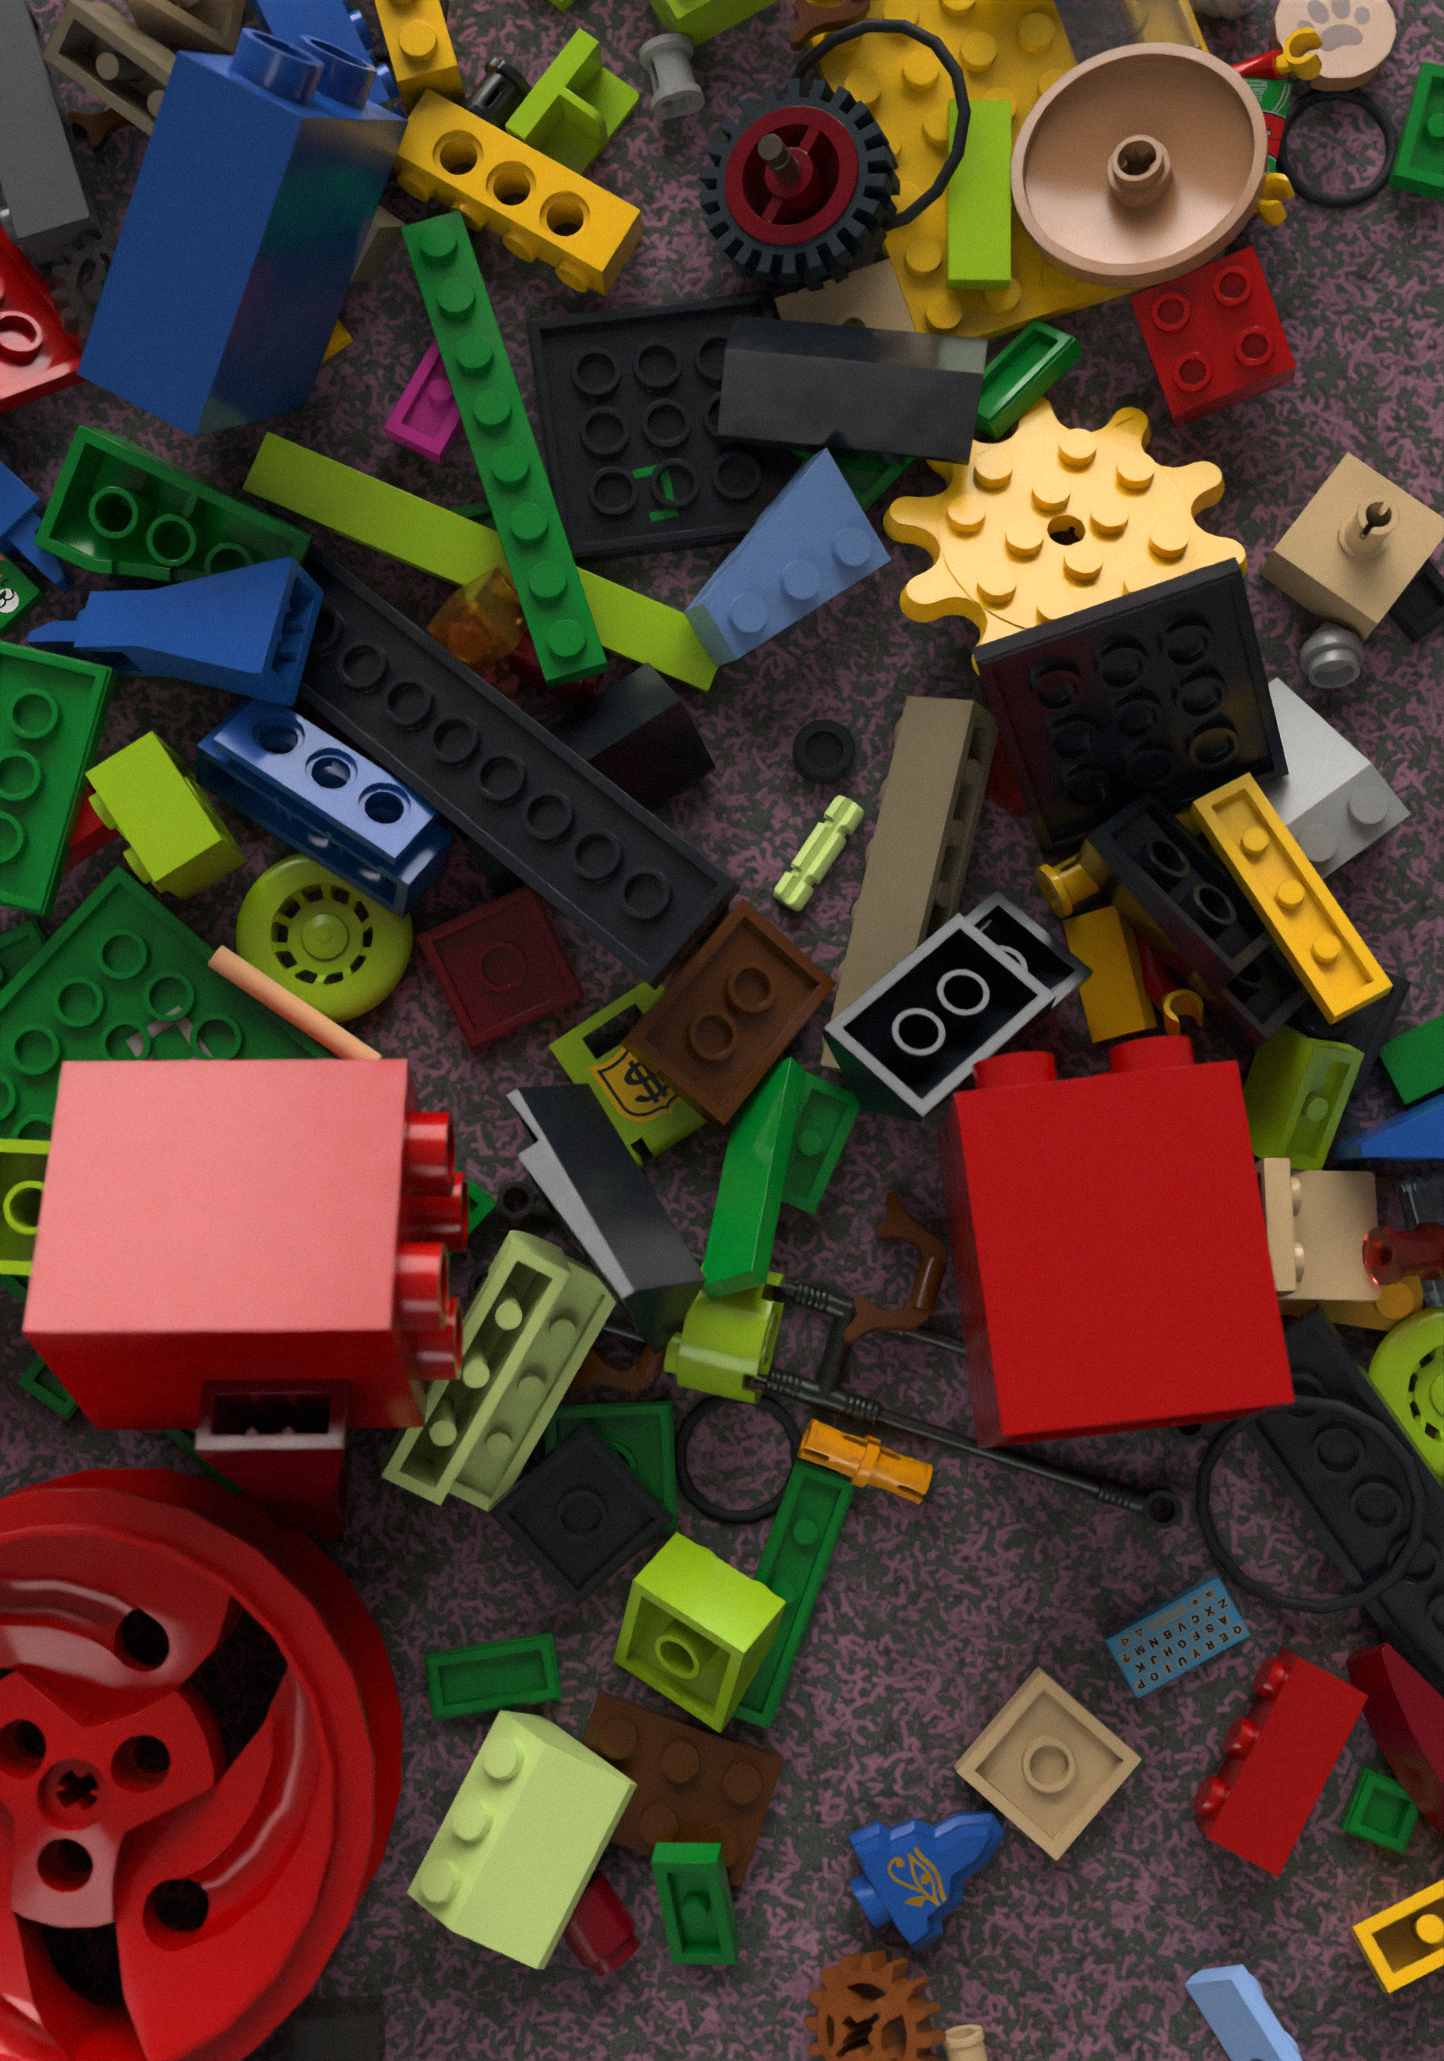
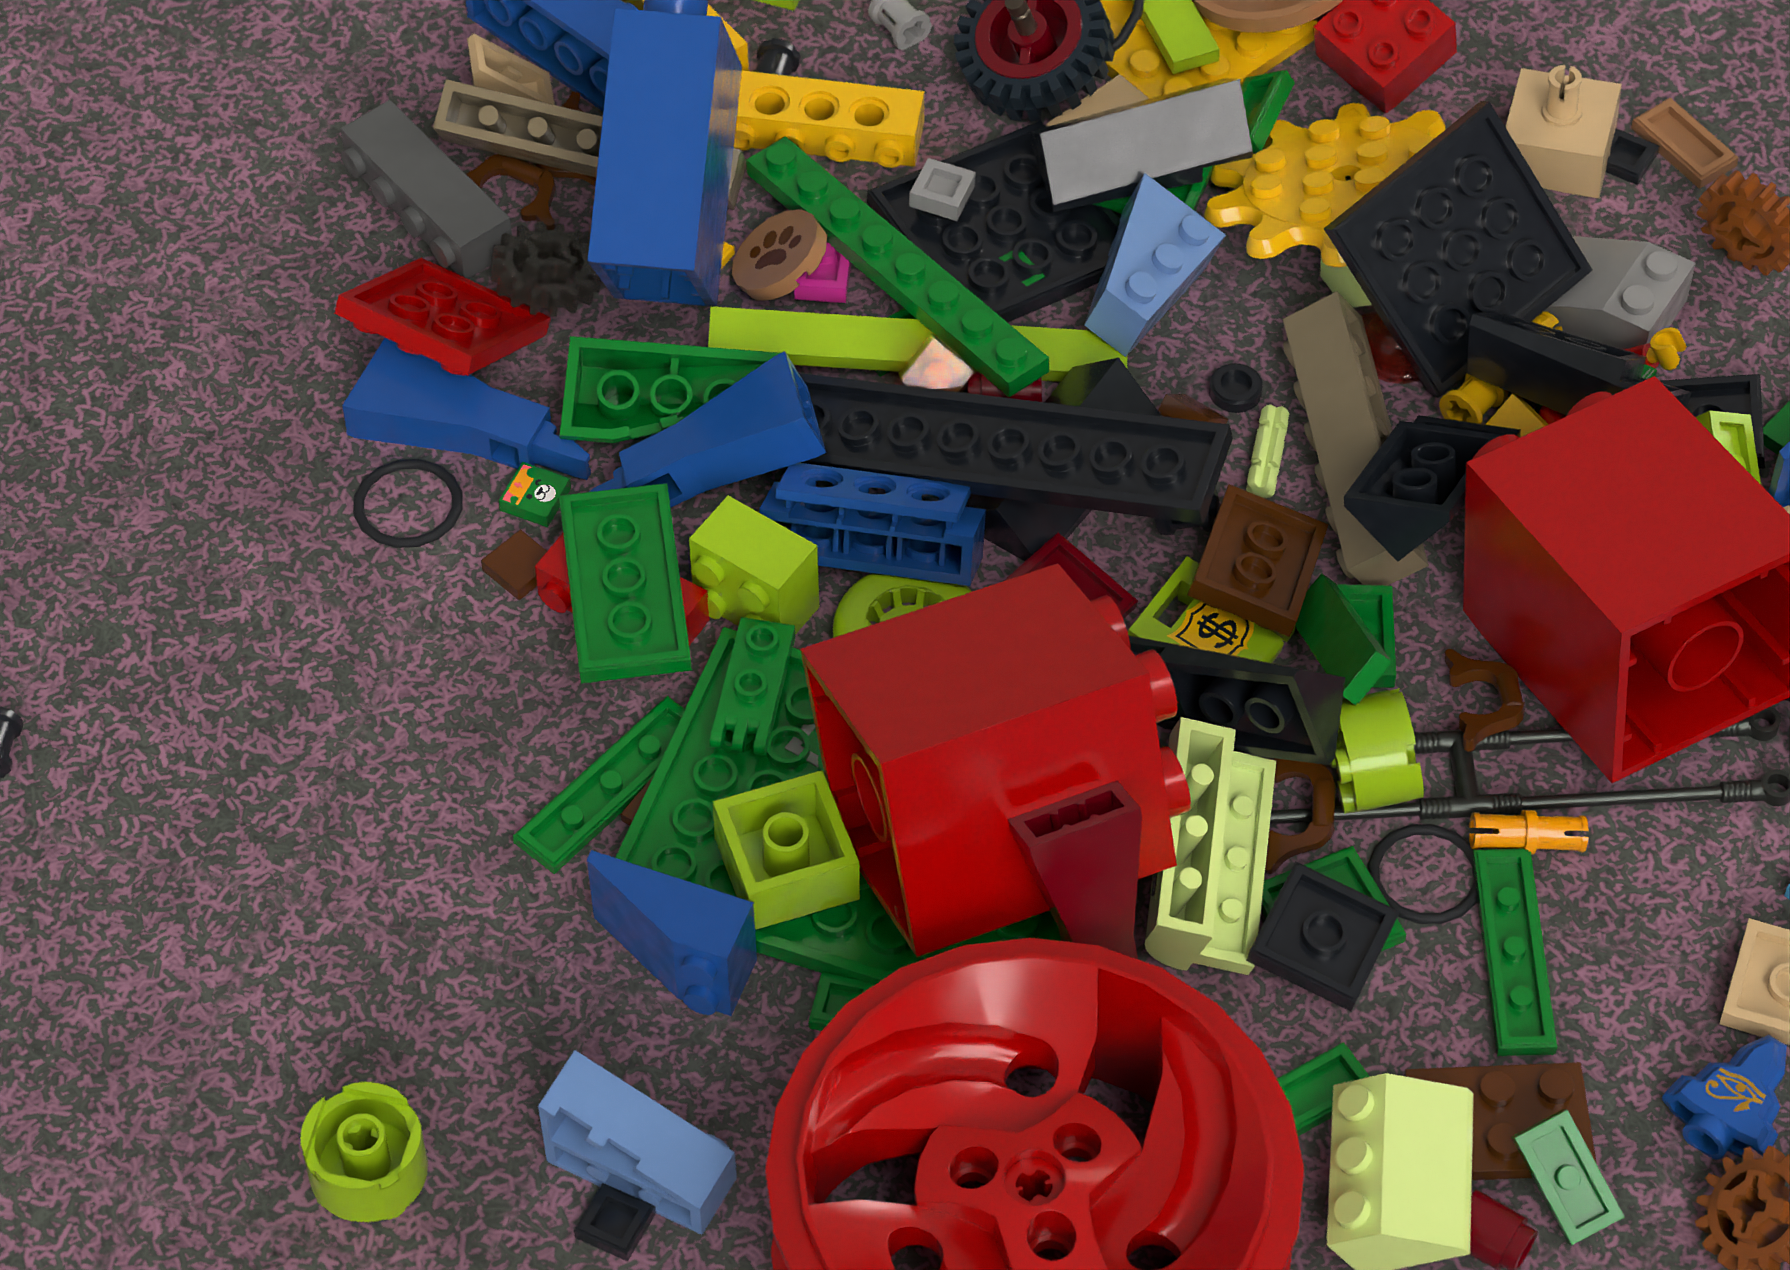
camera: 20 degrees left, 30 degrees down
lime panel [505,28,640,176] -> none
lime slope [613,1532,786,1733] -> none
yellow piece [1190,772,1393,1025] -> none
light grey plate [1300,621,1365,689] -> none
none -> green hinge [710,617,795,756]
none -> medium nougat tile [732,209,827,301]
none -> light grey plate [909,158,976,221]
none -> reddish brown tile [1158,394,1228,424]

